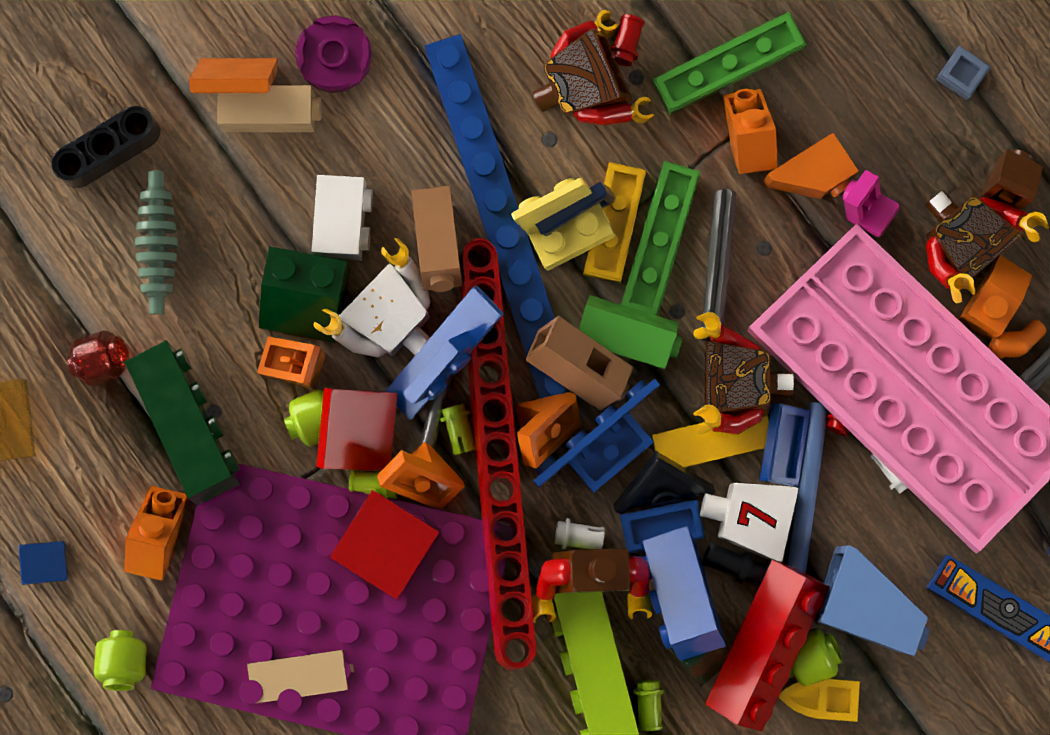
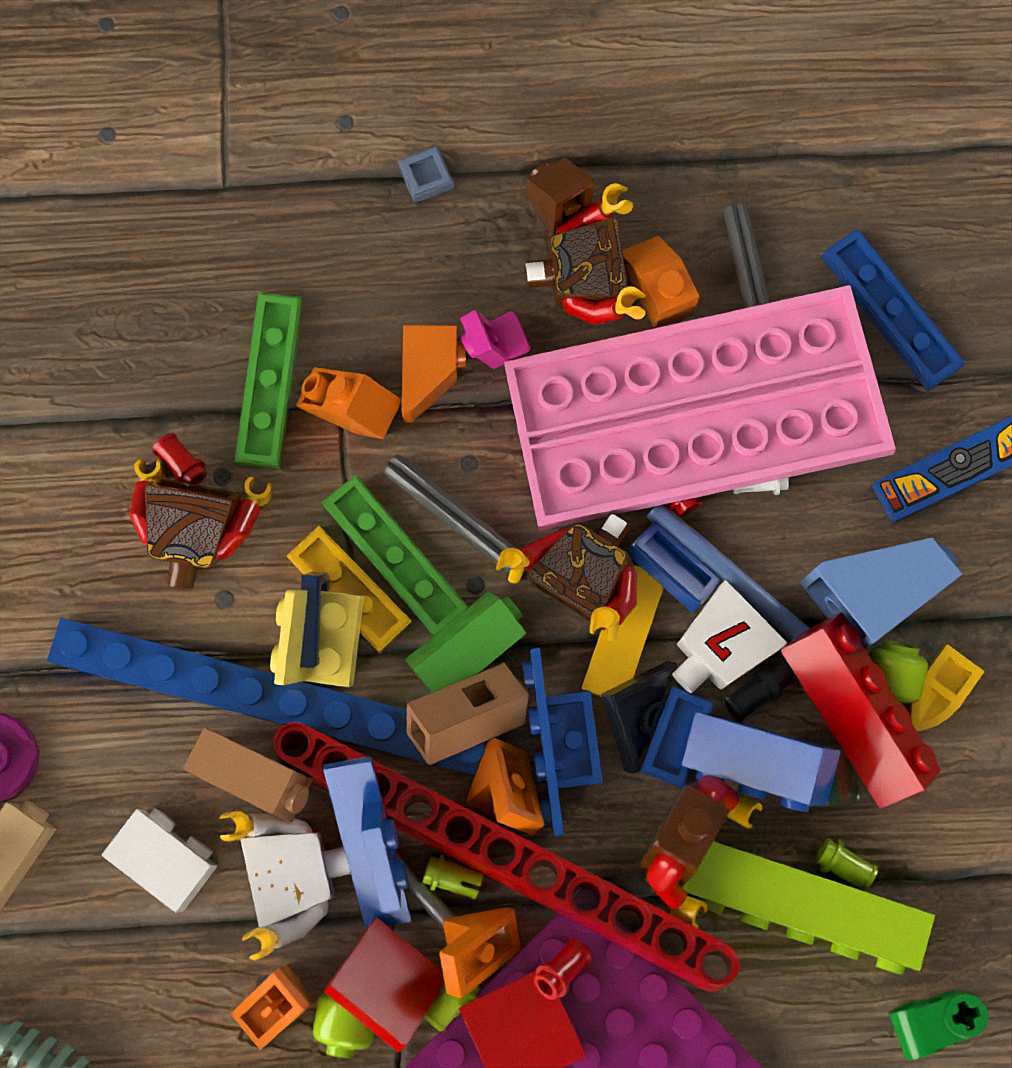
camera: 60 degrees left, 5 degrees down
dark green slope [258,246,351,343] -> none
white pin [554,518,605,550] -> none
orange arm [988,320,1046,359] -> none
none -> red pin [534,938,592,999]

